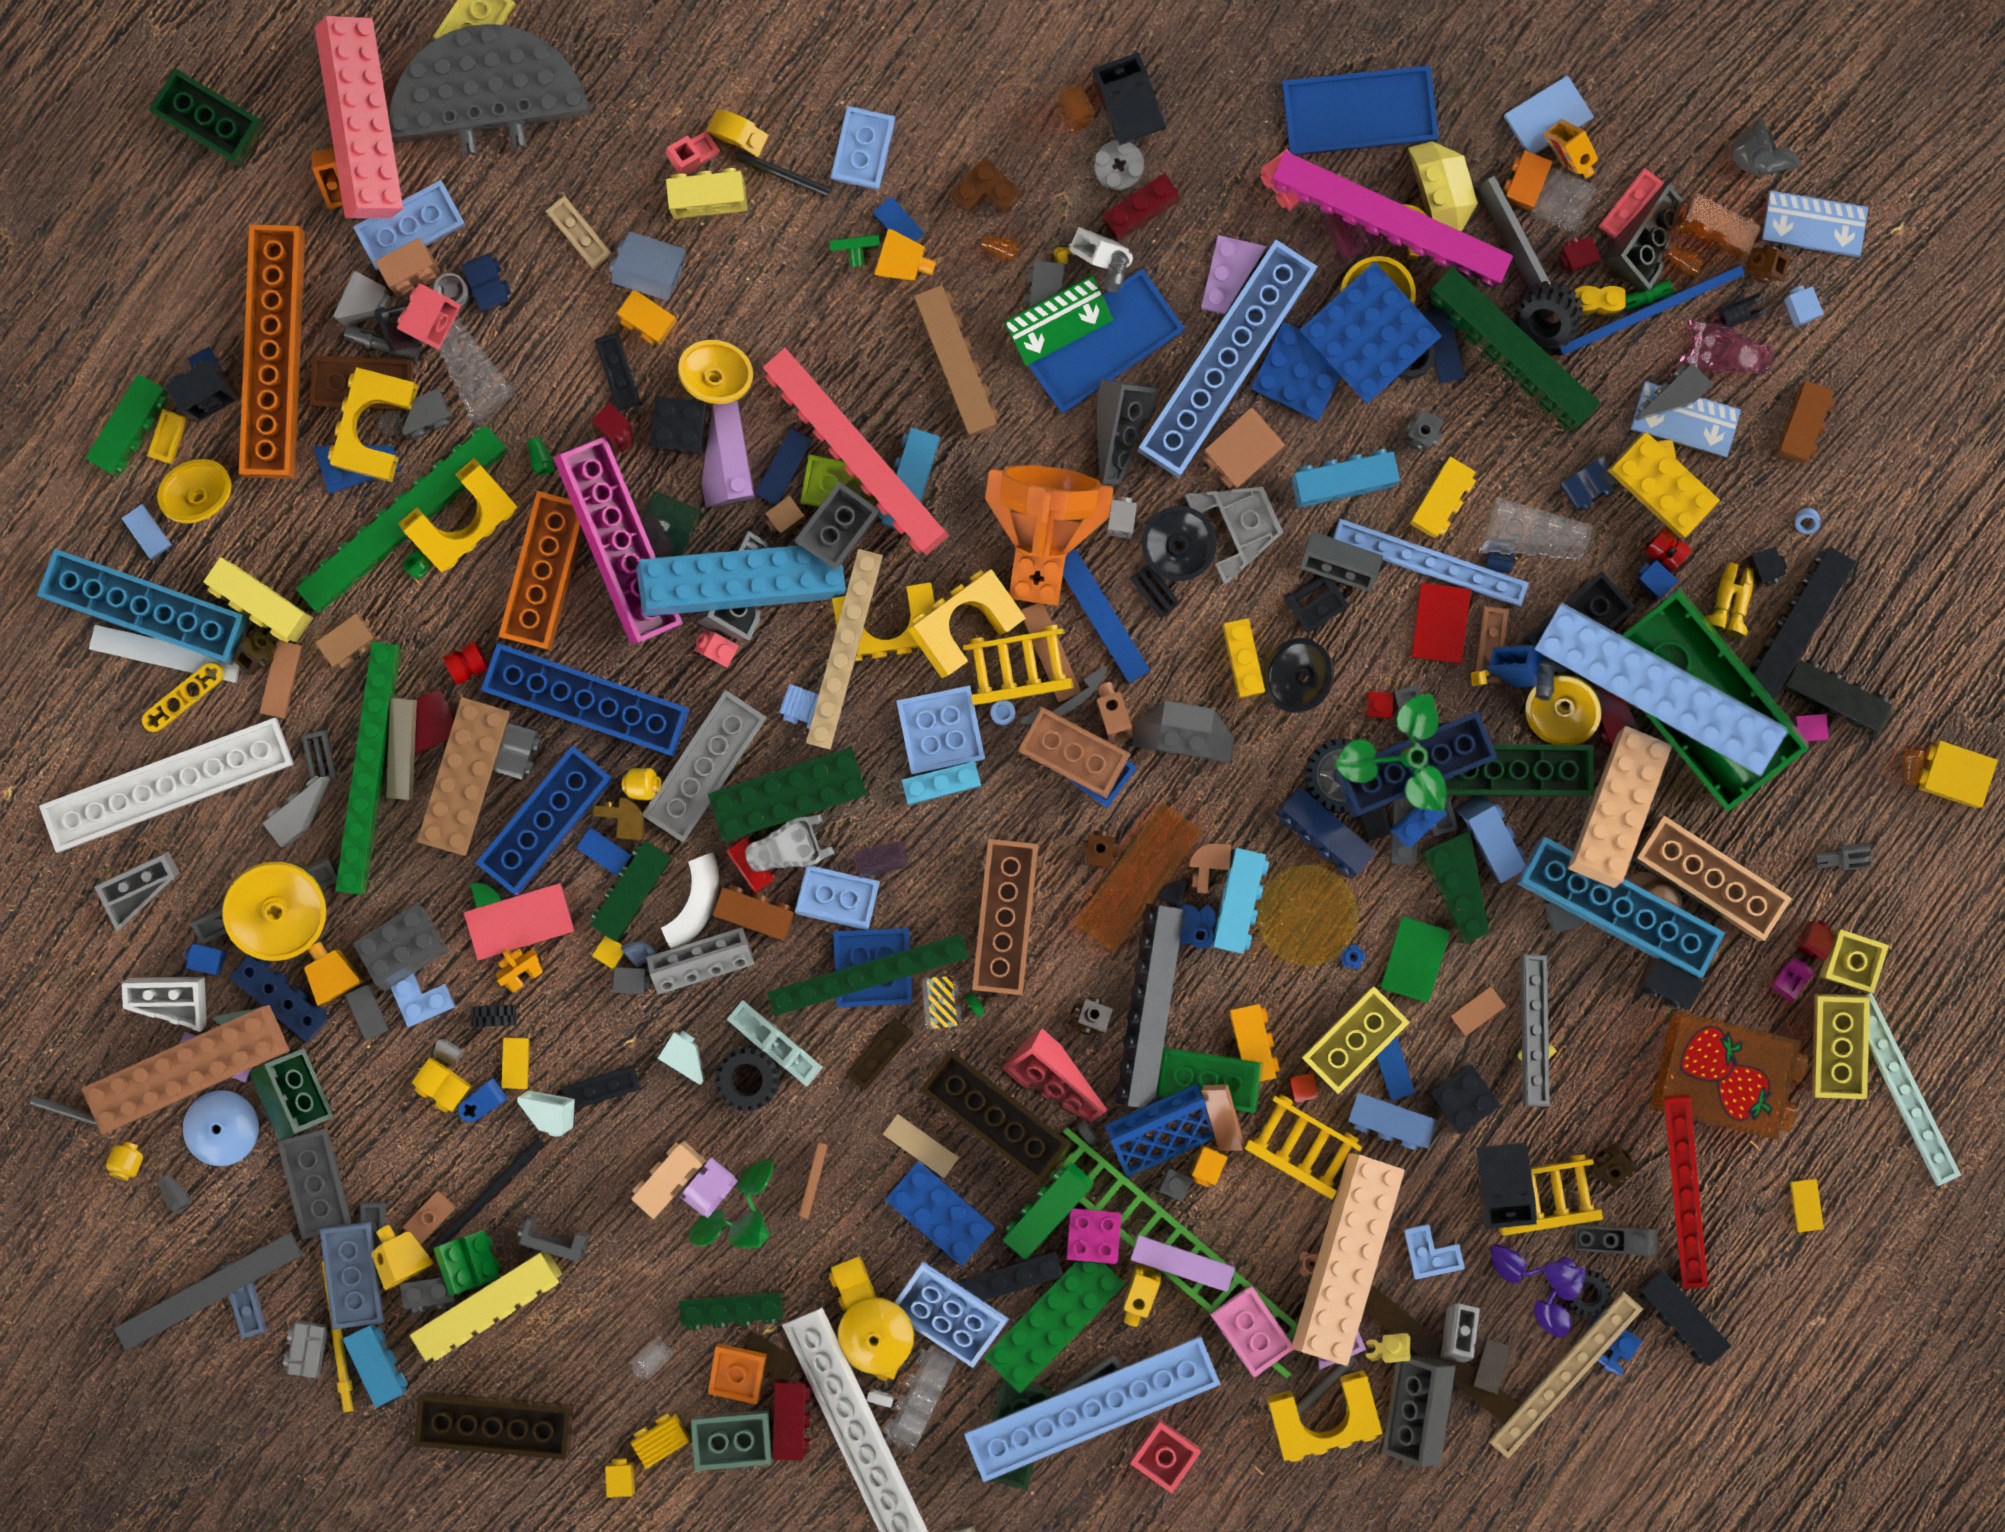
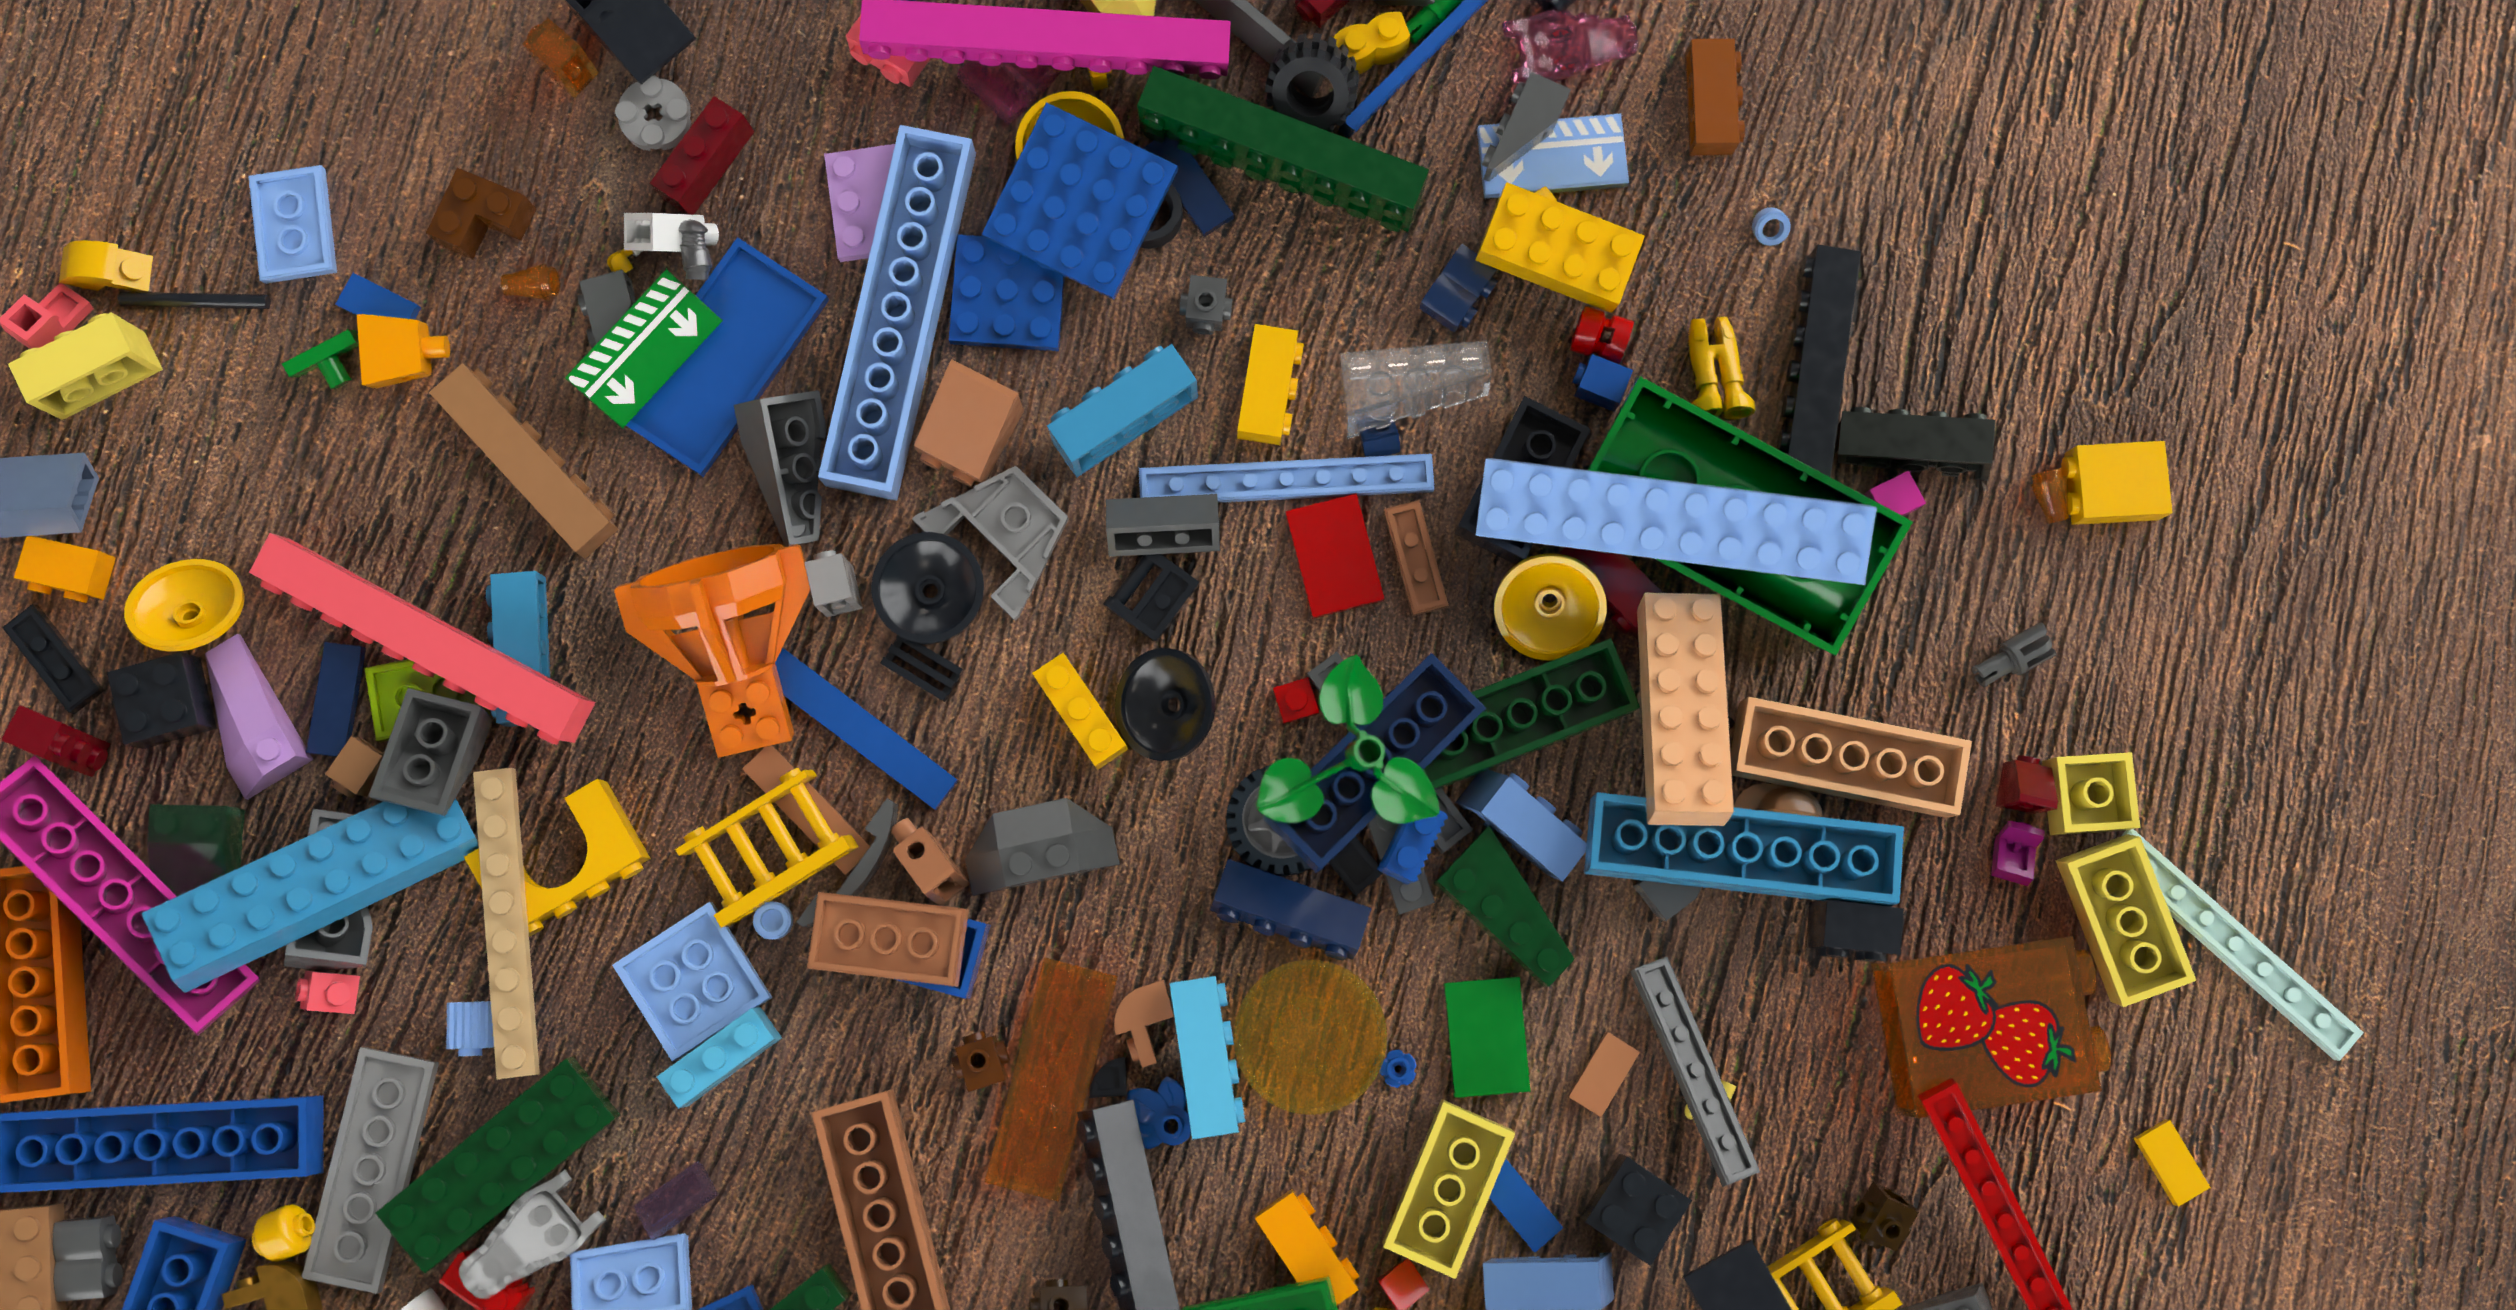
camera: 25 degrees left, 5 degrees down
yellow arch [907,569,1026,678] -> none
blue torso [1471,645,1557,701] -> none
black brick [1747,546,1787,587] -> none

